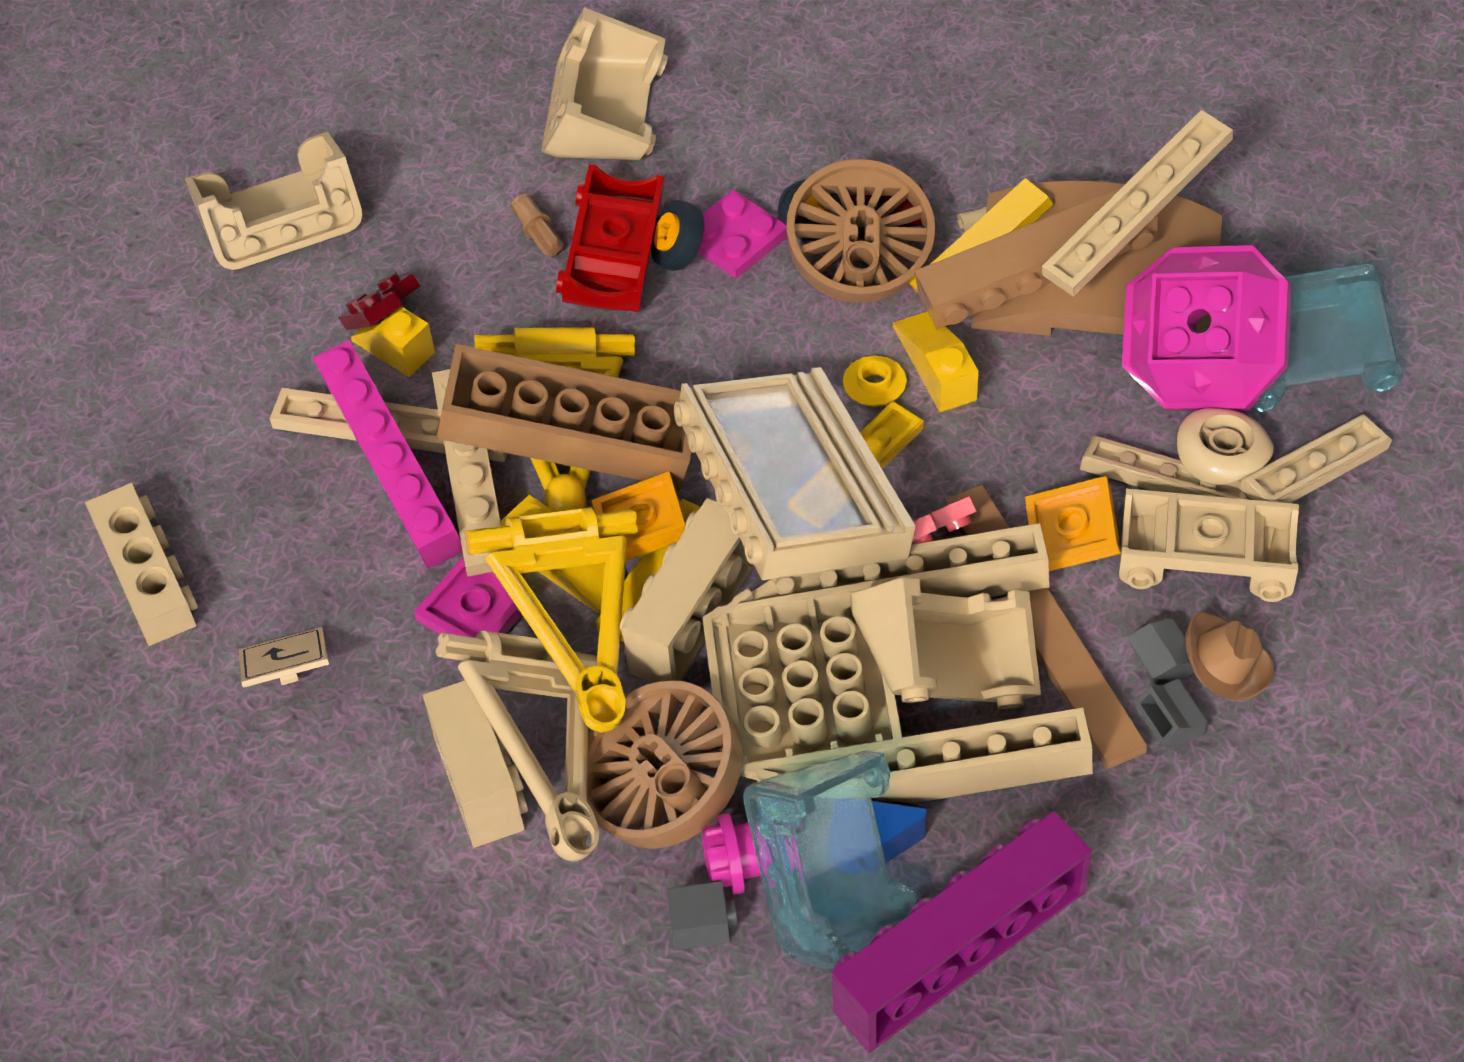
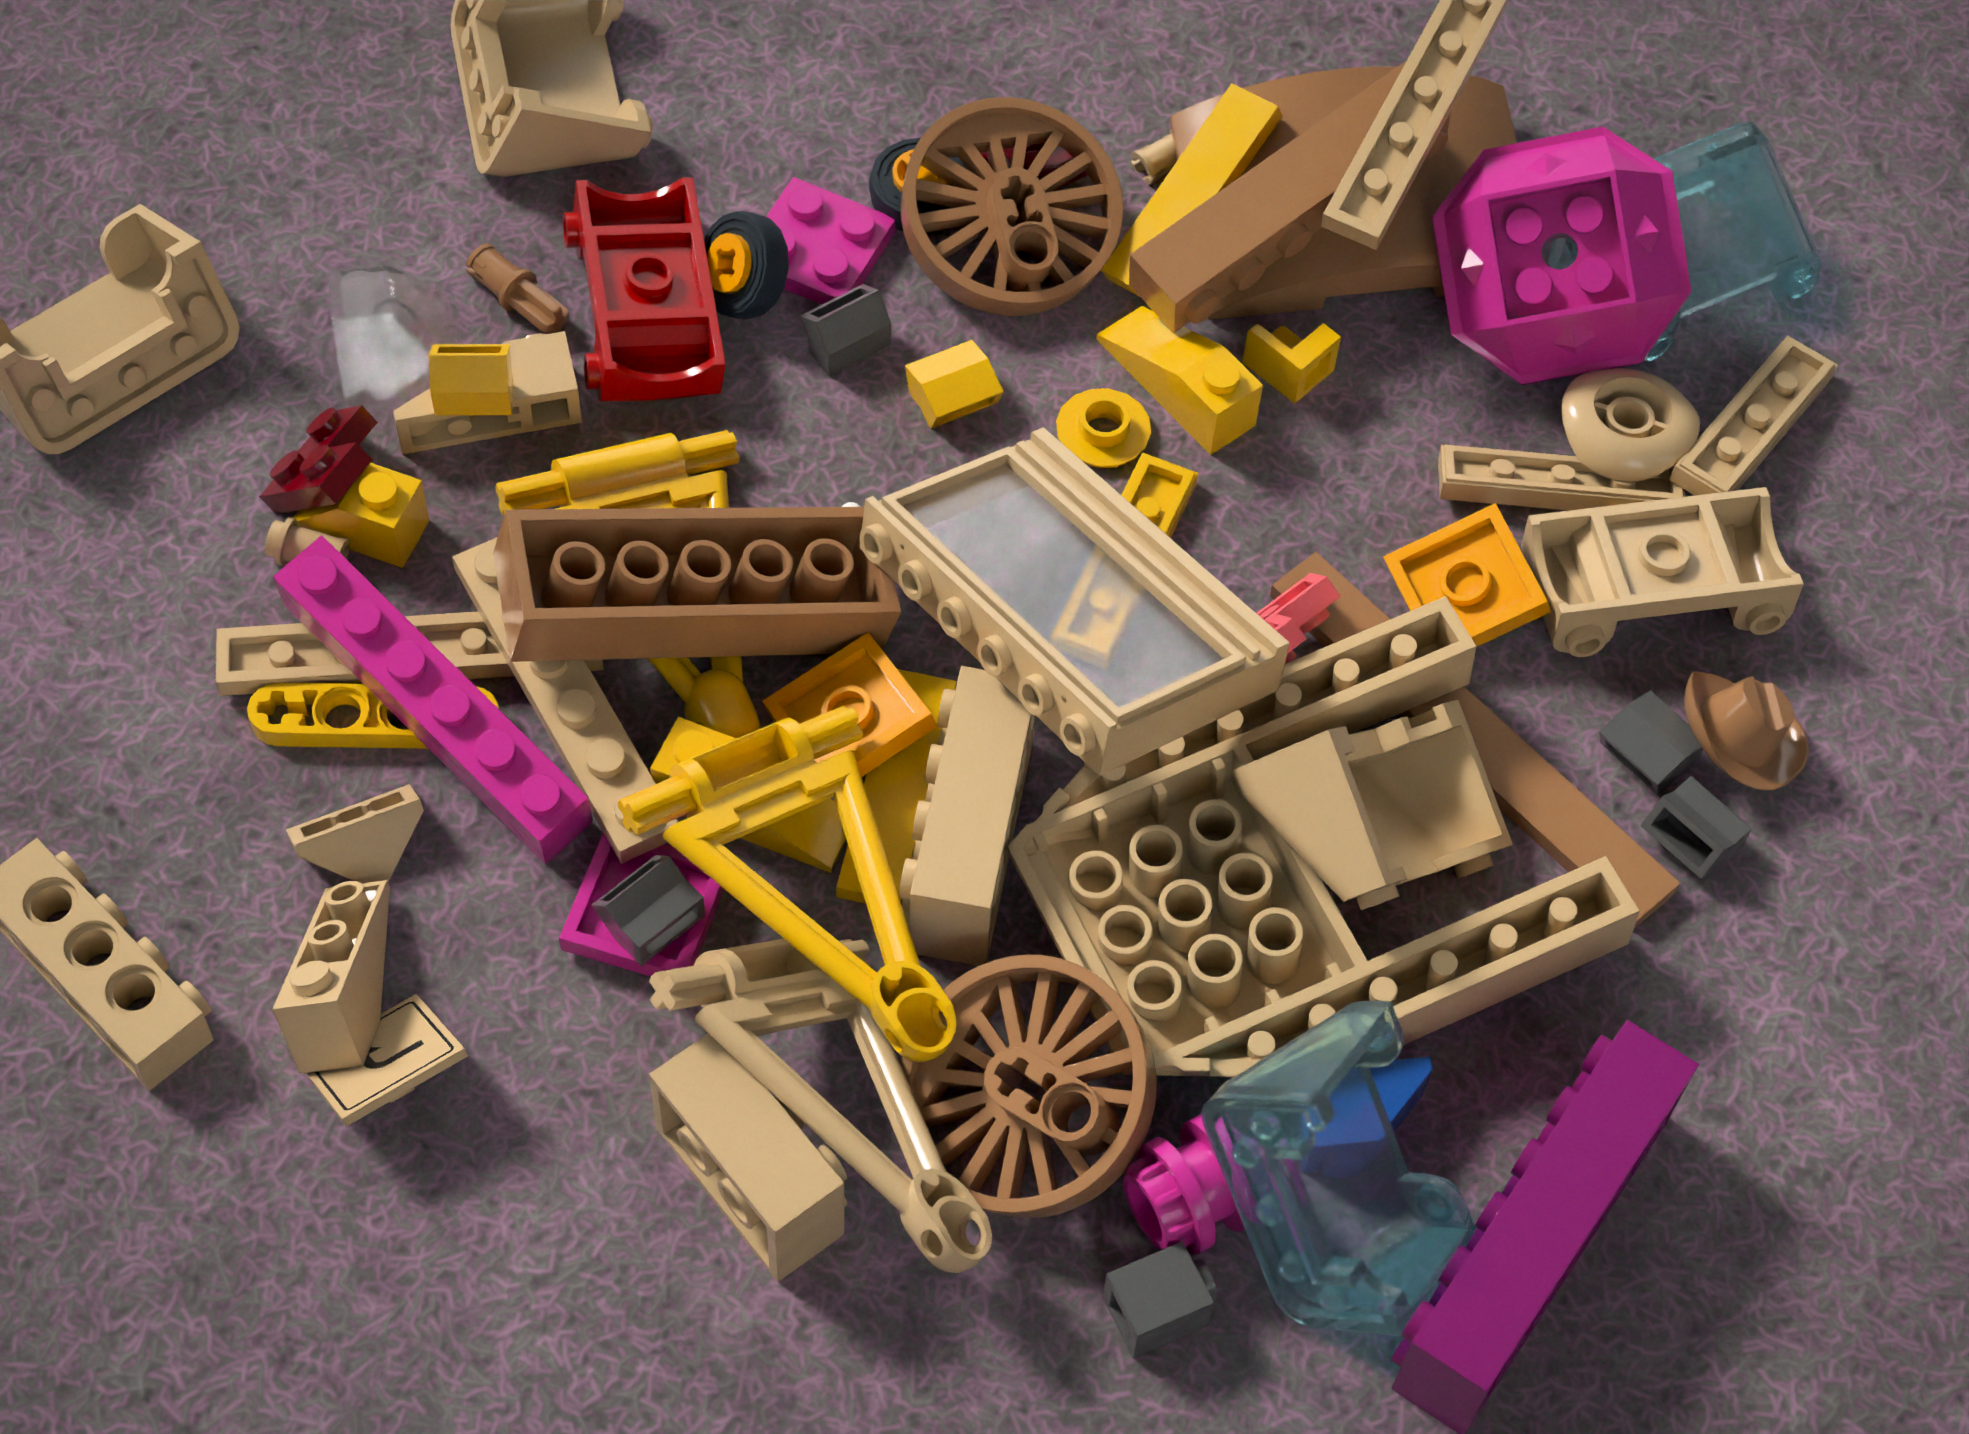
camera: 25 degrees left, 5 degrees up
none -> yellow beam [247,682,499,749]
none -> tan pin [265,517,350,567]
none -> tan slope [272,880,390,1074]
none -> tan slope [286,784,424,883]
none -> clear slope [327,265,460,408]
none -> tan slope [393,331,582,454]
none -> yellow piece [428,344,514,416]
none -> dark grey piece [591,855,705,966]
none -> dark grey piece [801,284,891,376]
none -> yellow piece [905,340,1004,429]
none -> yellow panel [1242,323,1341,404]

